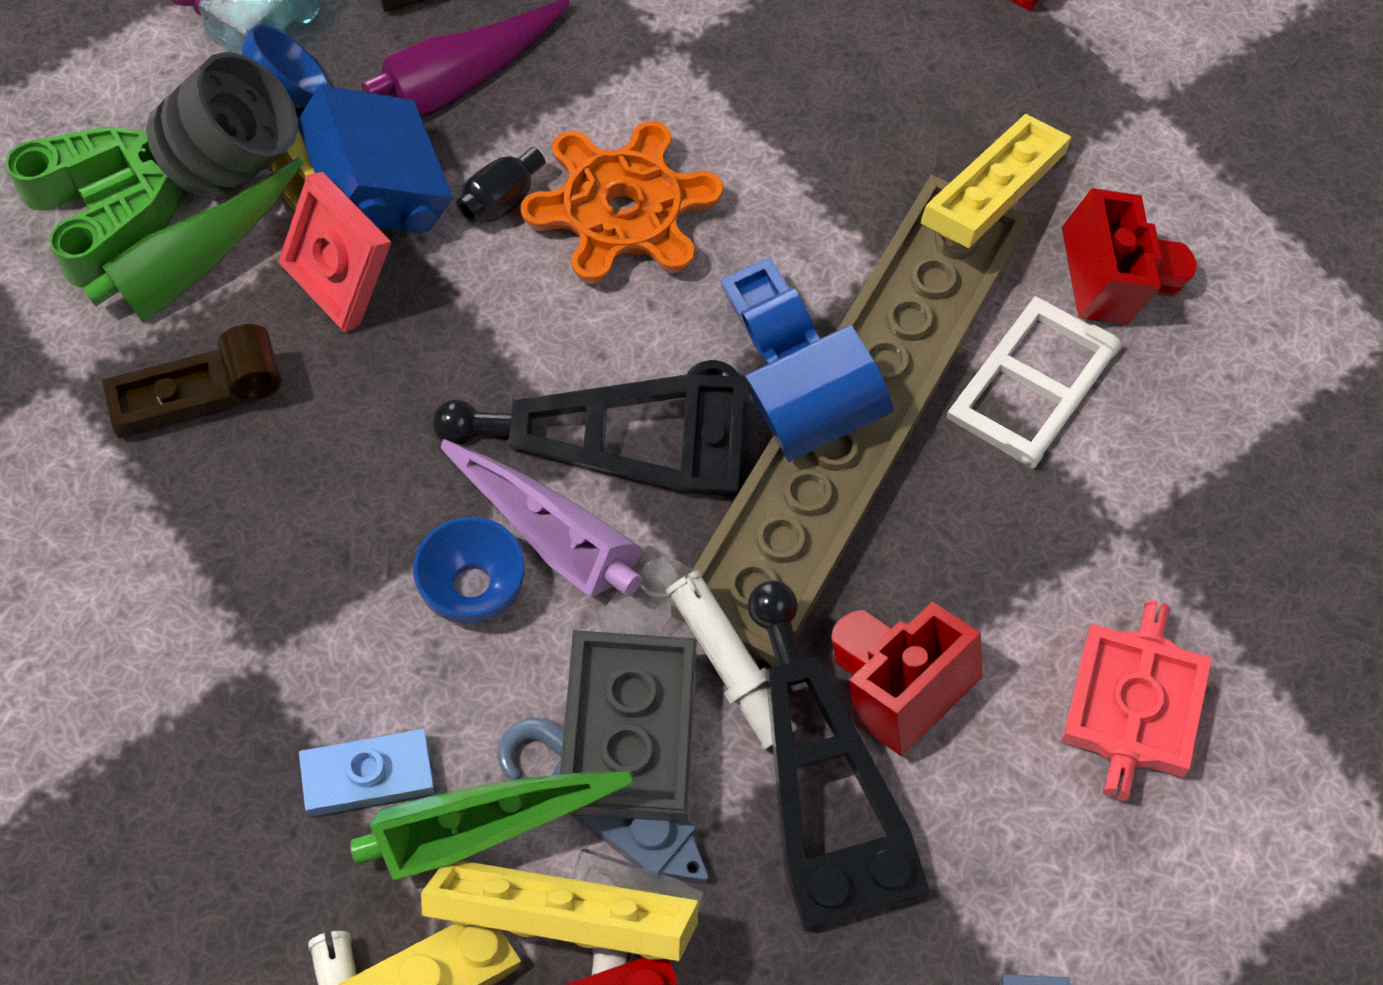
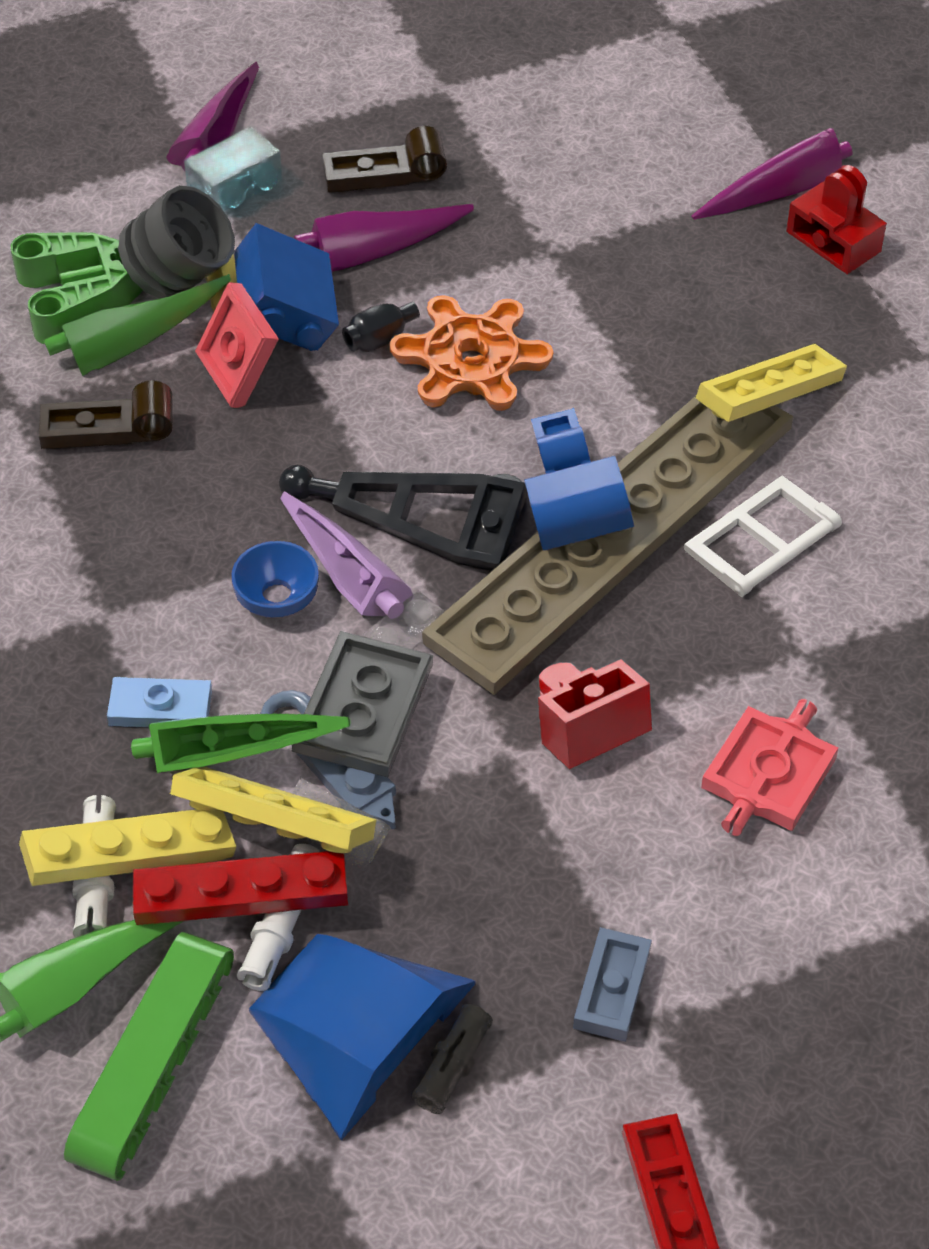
camera: 15 degrees right, 10 degrees down
blue piece [241,24,330,108] -> none
white pin [665,570,798,750] -> none
black plate [748,580,930,930] -> none
red brick [1061,188,1197,325] -> none

